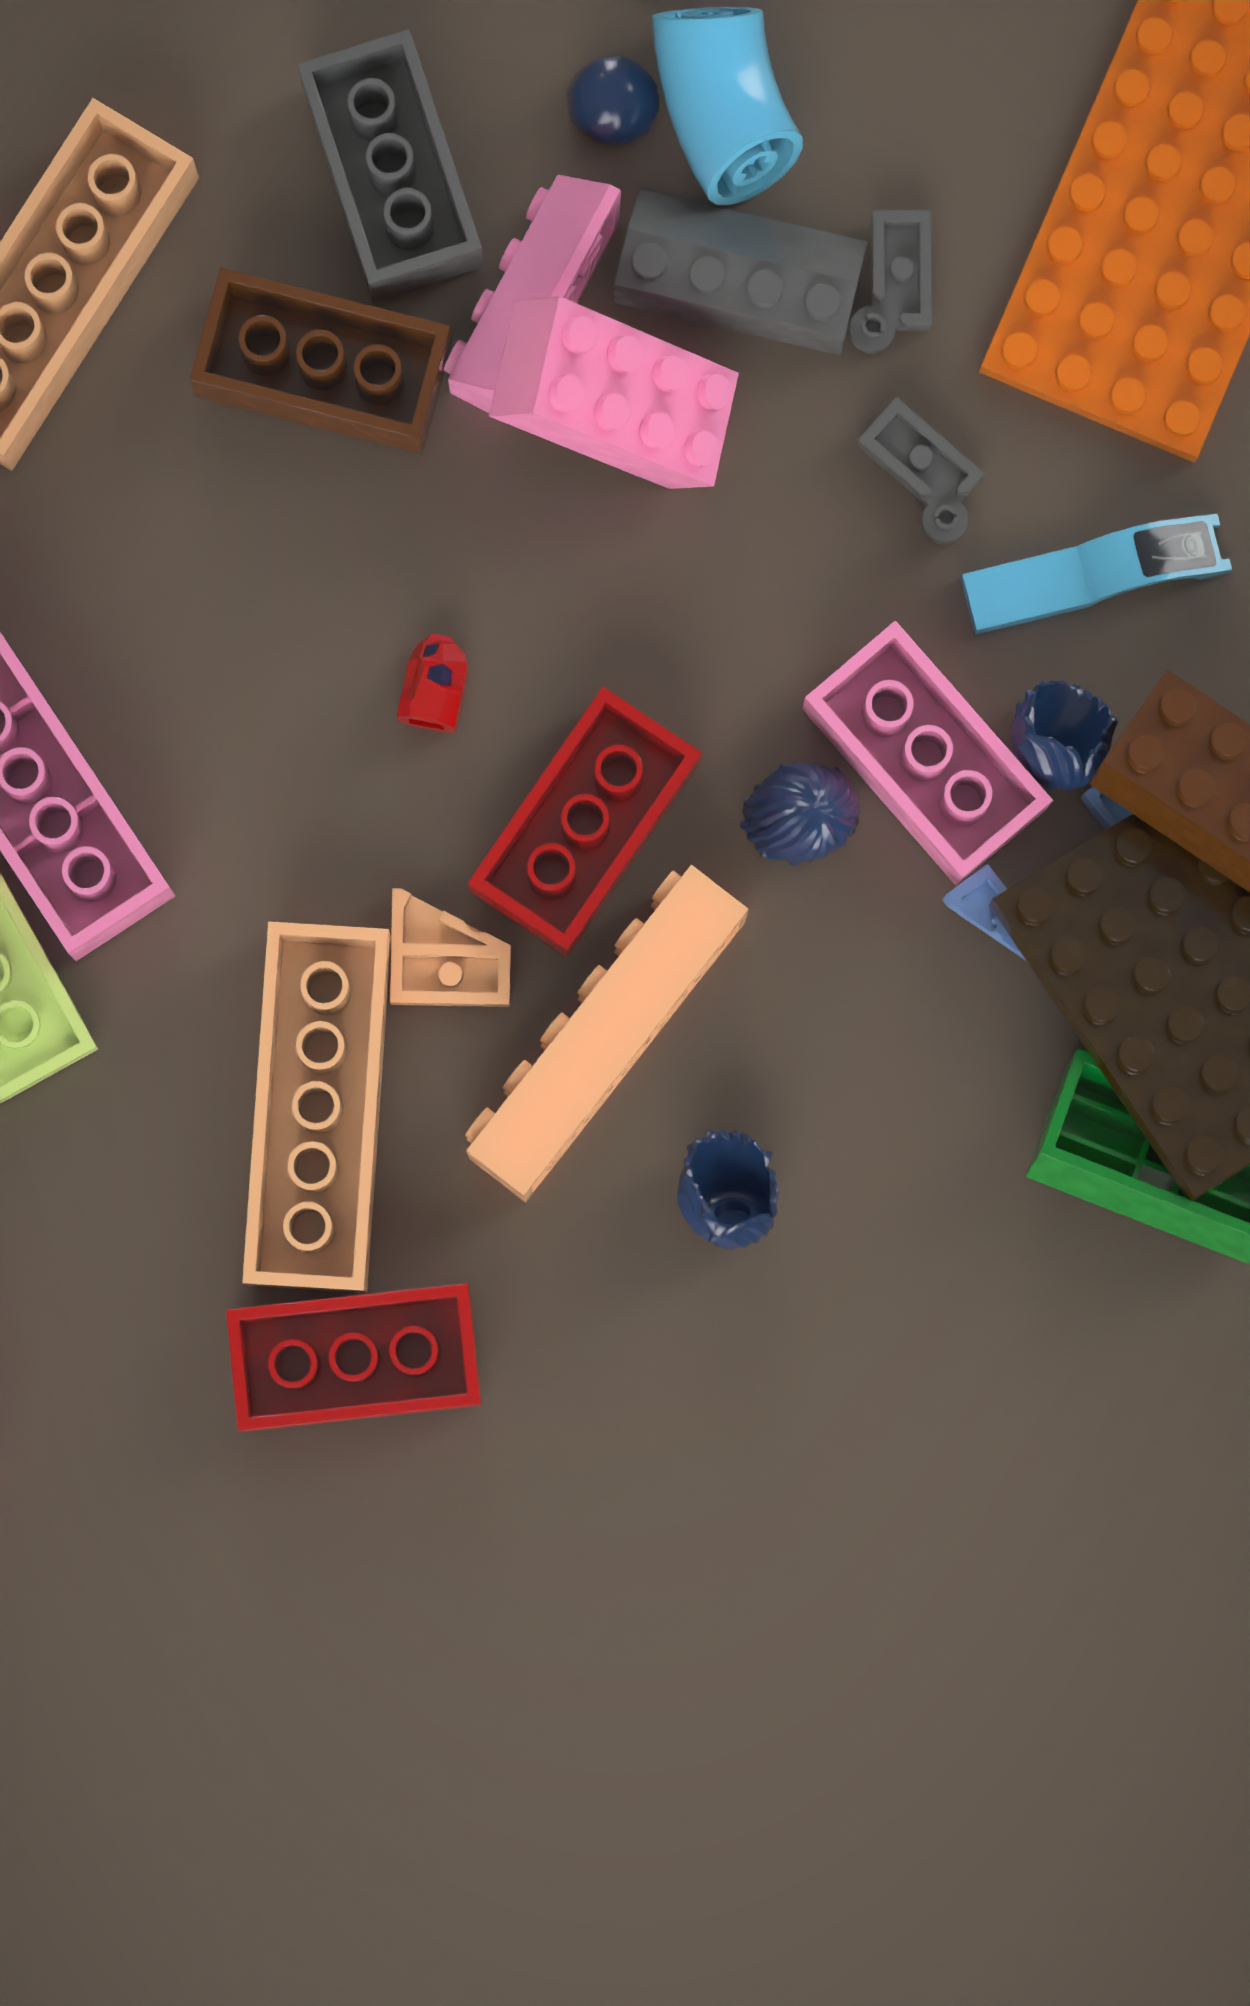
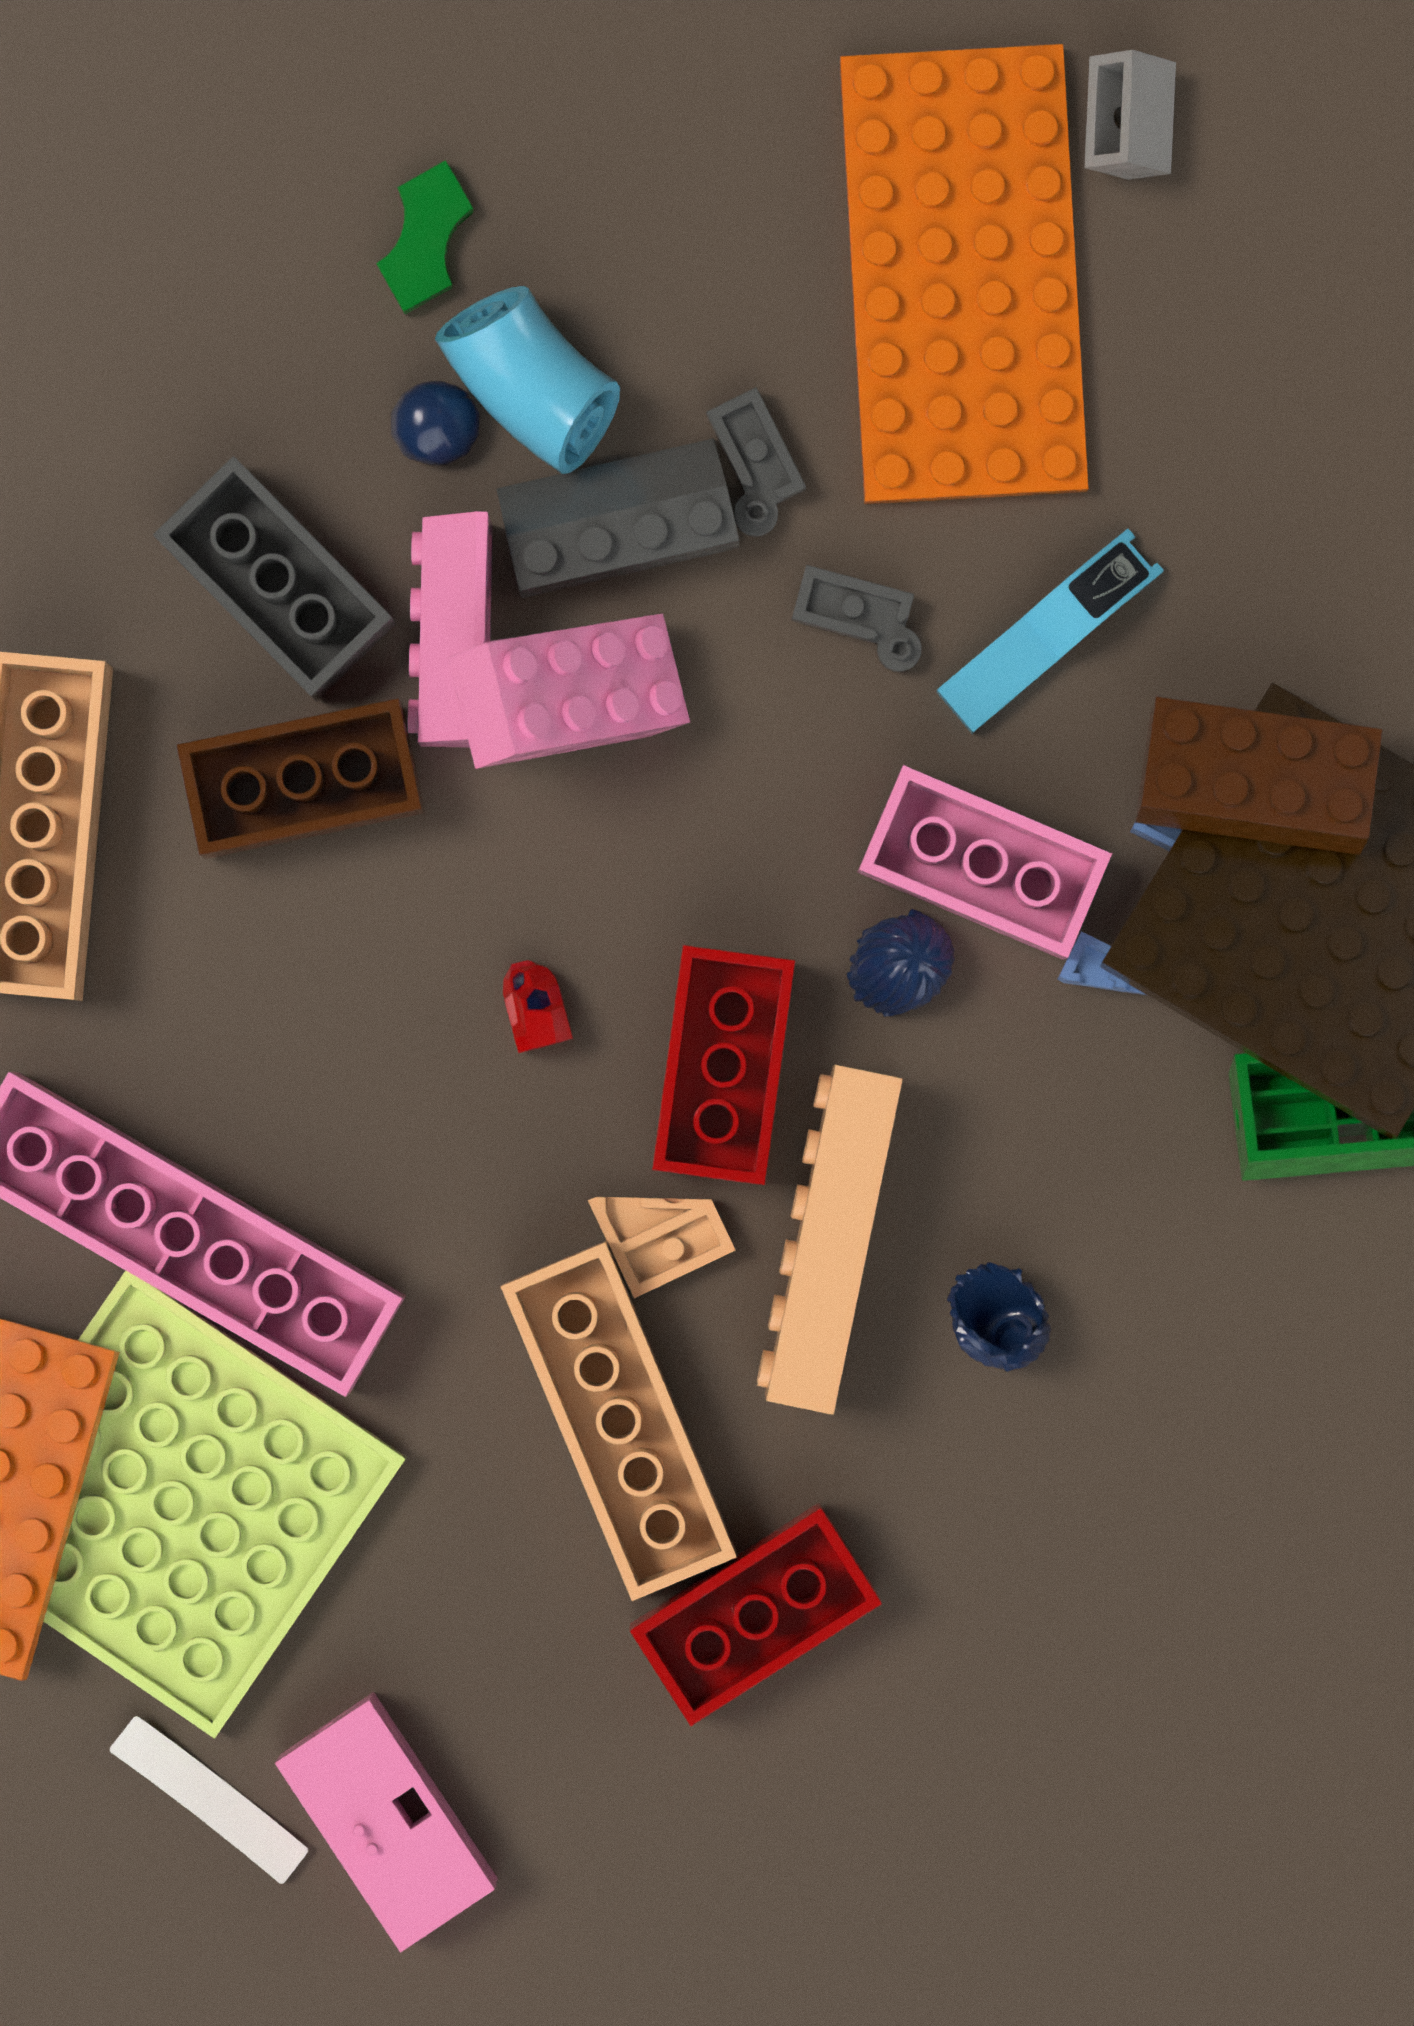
camera: 25 degrees left, 5 degrees up
dark blue hair [1011,680,1118,791] -> none

